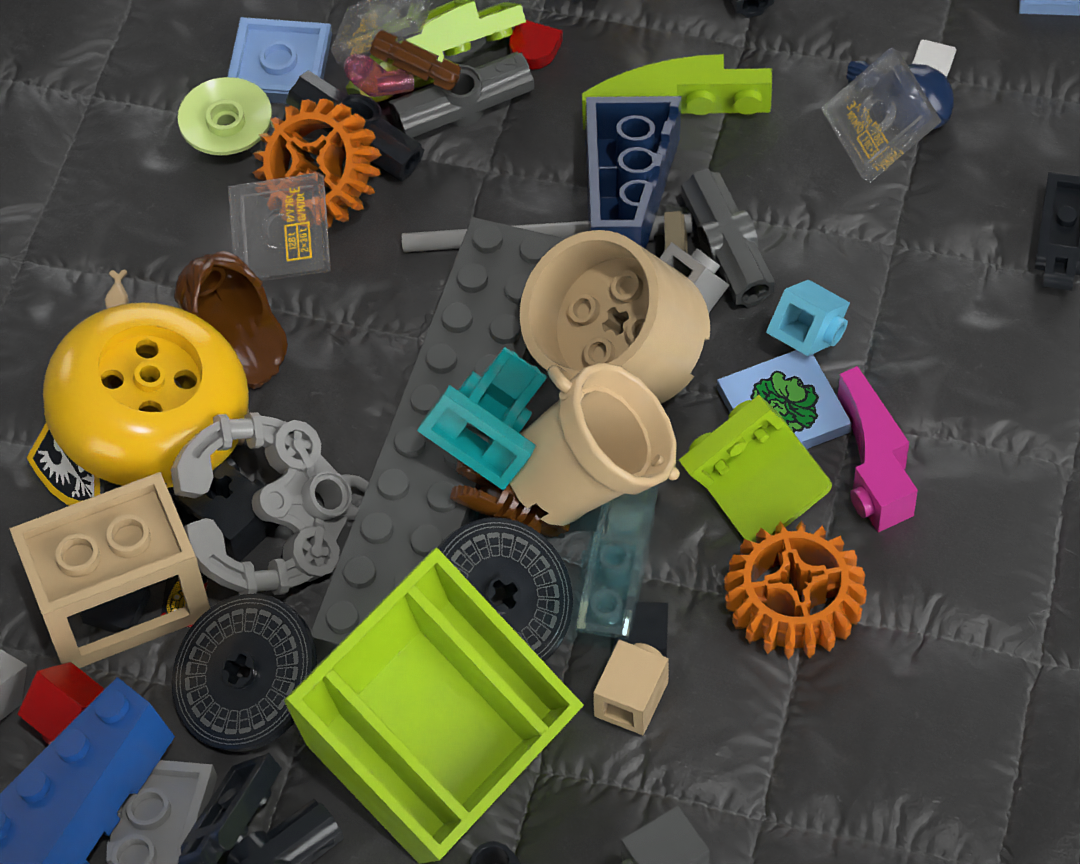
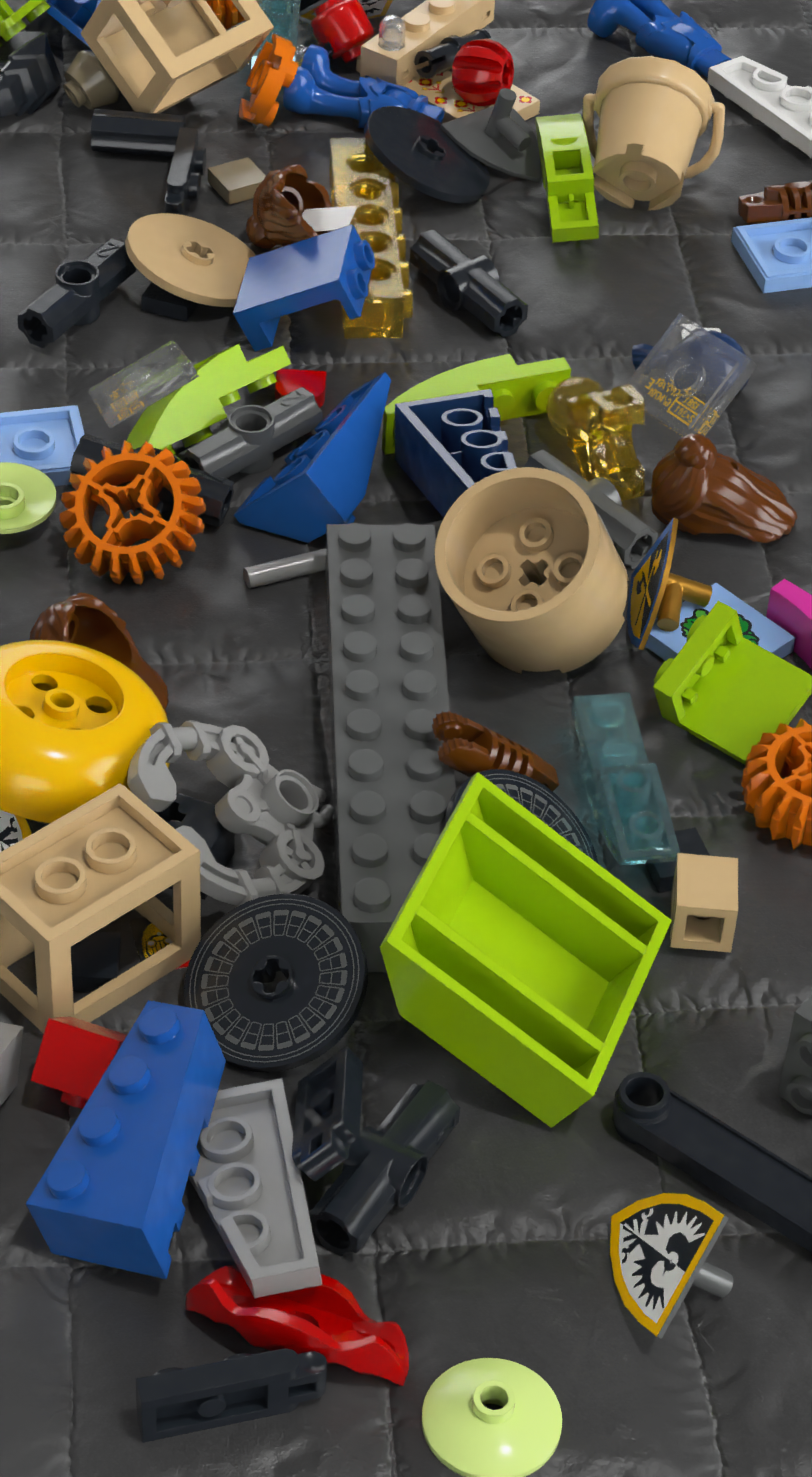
camera: 25 degrees left, 15 degrees down
clear tile [228,173,331,281] -> none
clear pink arm [344,54,414,97] -> none
reddish brown axle [370,30,461,91] -> none
teal tile [417,347,547,491] -> none
tan piece [509,362,679,526] -> none
medium azure brick [766,279,850,356] -> none
none -> blue wedge [234,372,391,543]
none -> clear yellow piece [546,376,645,501]
none -> shield [627,518,712,650]
none -> reddish brown hair [651,434,798,543]

